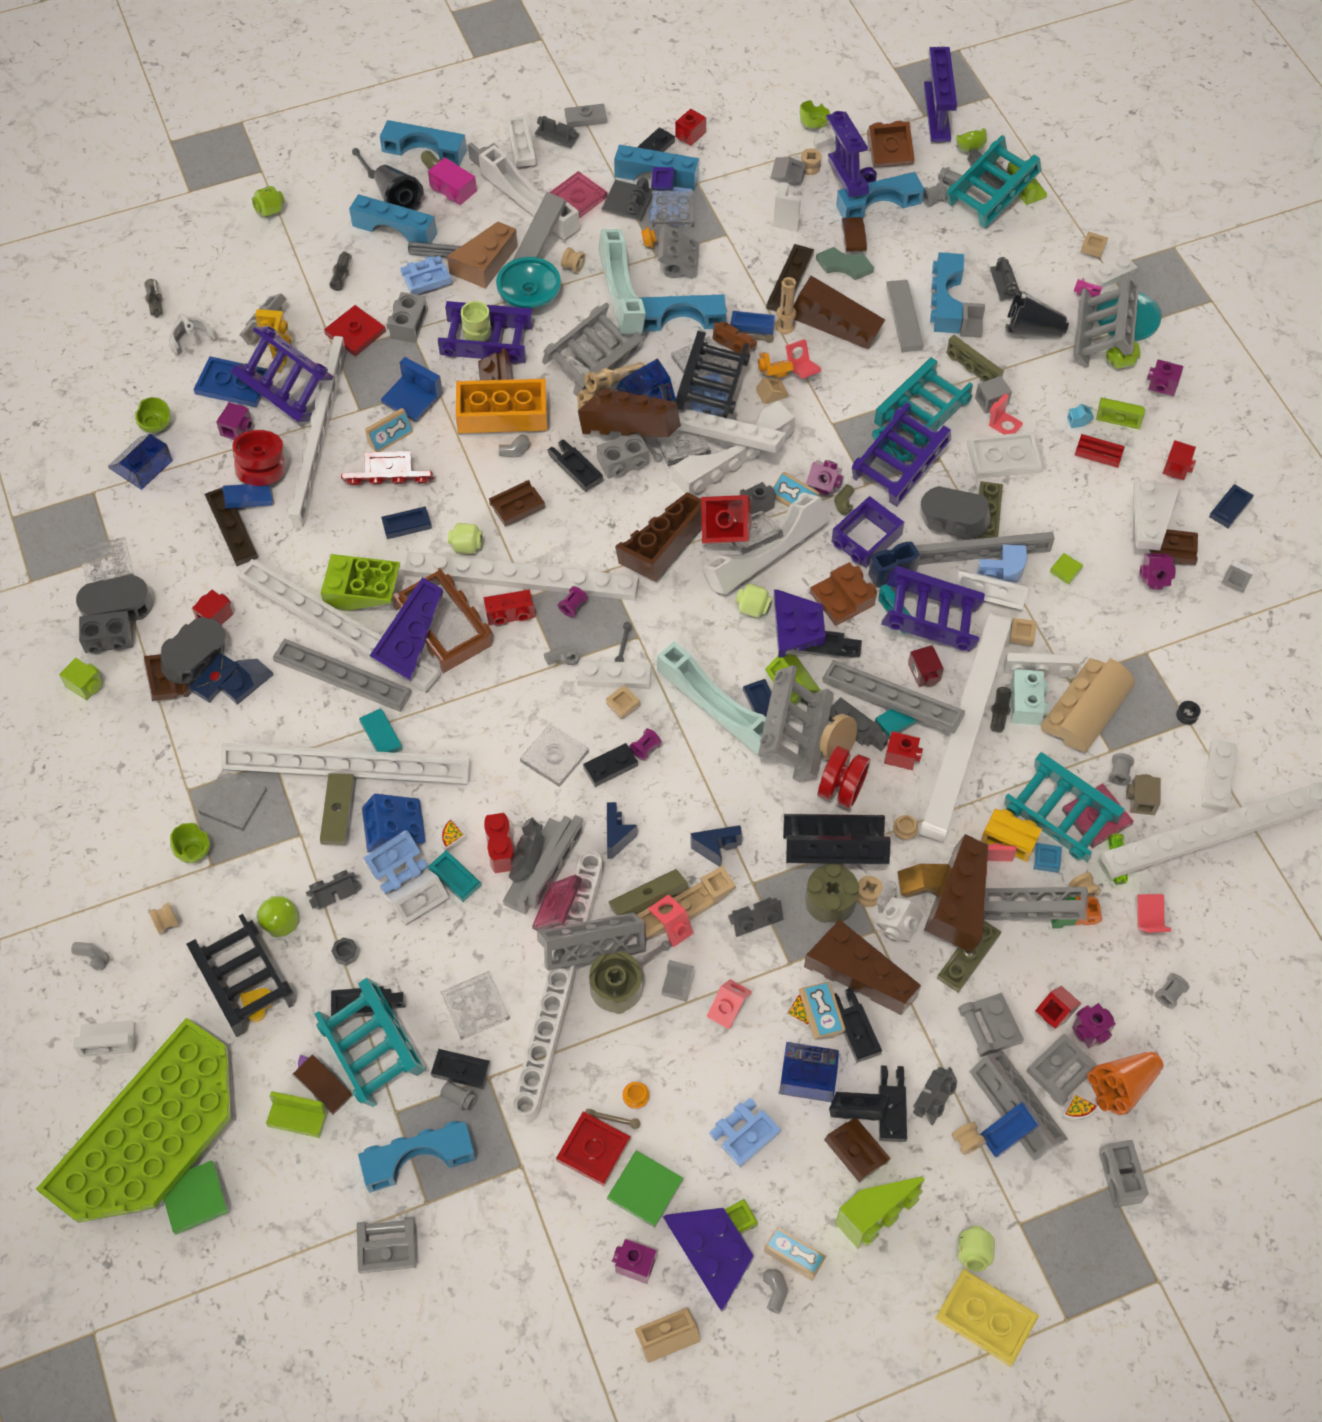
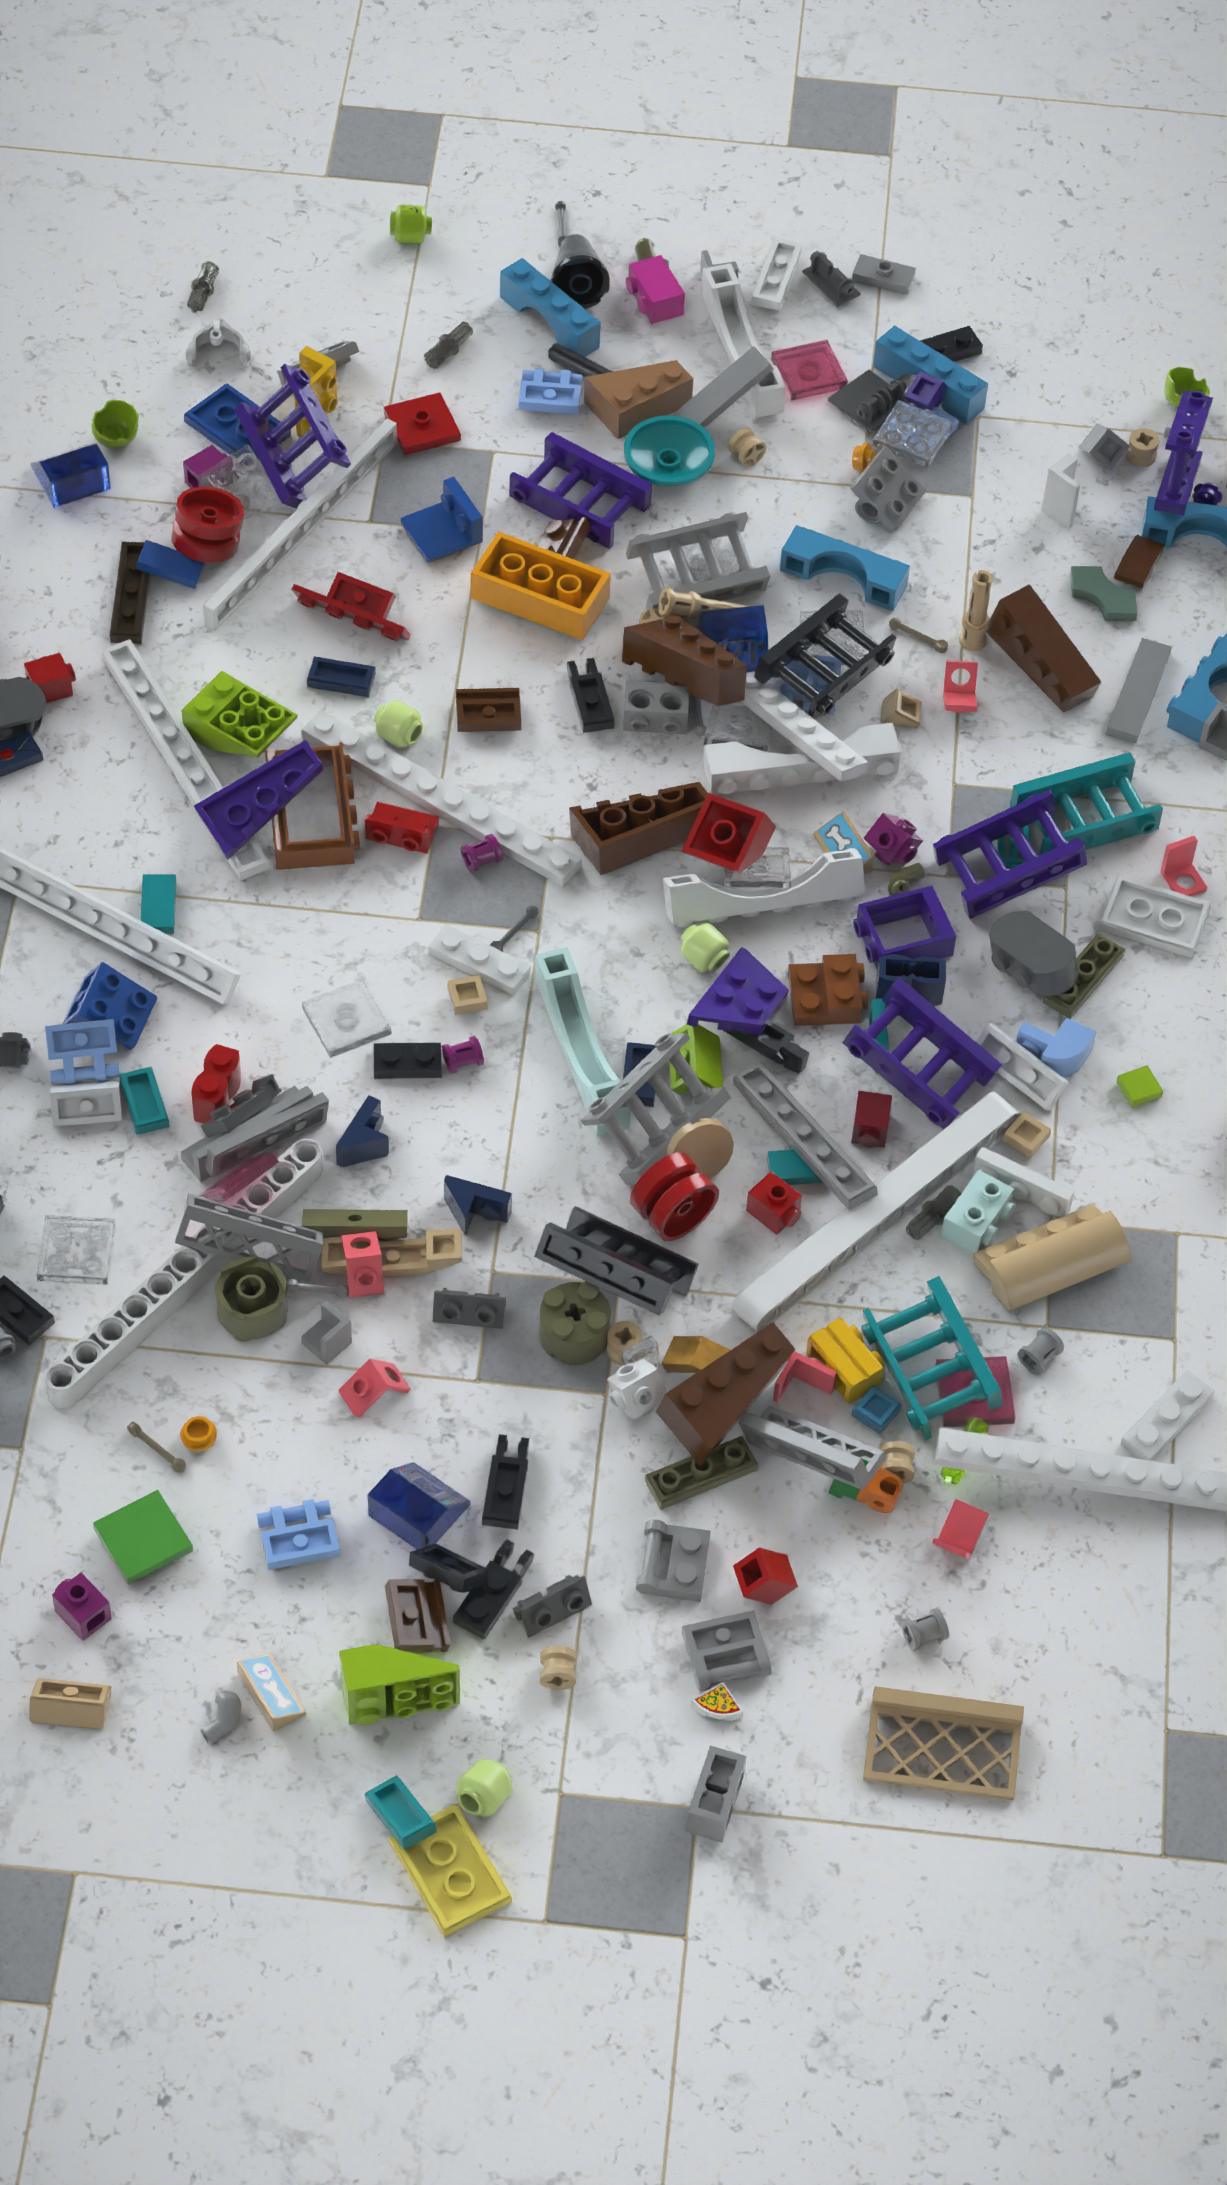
camera: 25 degrees right, 5 degrees down
dark blue slope [220,658,274,705] -> none
light grey tile [273,638,412,712] -> none
olive tile [320,773,354,845] -> none
slope [365,408,413,452] -> none
dark azure arch [380,120,467,166] -> none
light grey brick [386,292,428,343] -> none
tile [440,818,466,851] -> none
yellowish green wheel [461,301,491,342] -> none
light grey arm [499,434,530,456] -> none
light grey arm [543,646,580,665] -> none
red plate [556,1111,631,1187] -> none
light aqua arch [598,229,646,334] -> none
dark purple wing [663,1208,755,1312] -> none
red brick [675,108,706,146] -> none
dark orange hinge [712,321,757,353] -> none
lime tile [724,1199,758,1235] -> none
blue tile [730,311,775,335] -> none
dark grey brick [740,482,776,519] -> none
light orange bracket [757,352,794,378] -> none
dark brown tile [766,244,814,312] -> none
tile [785,992,810,1030] -> none
slope [799,982,845,1039] -> none
reddish brown wedge [804,919,921,1015] -> none
dark grey hinge [829,697,889,751] -> none
tan plate [893,815,919,840] -> none
light grey tile [915,532,1055,565] -> none
olive tile [946,335,1004,382] -> none
light grey fence [969,1051,1068,1161] -> none
light grey panel [975,376,1012,414] -> none
blue tile [980,1102,1040,1157] -> none
magenta brick [1072,1003,1116,1049] -> none
orange cone [1087,1051,1164,1115] -> none
dark tan brick [1126,774,1161,816] -> none
black bush [1176,701,1201,725] -> none
none -> clear tile [198,444,279,522]
none -> teal tile [364,1775,437,1850]
none -> tan fence [863,1686,1024,1801]

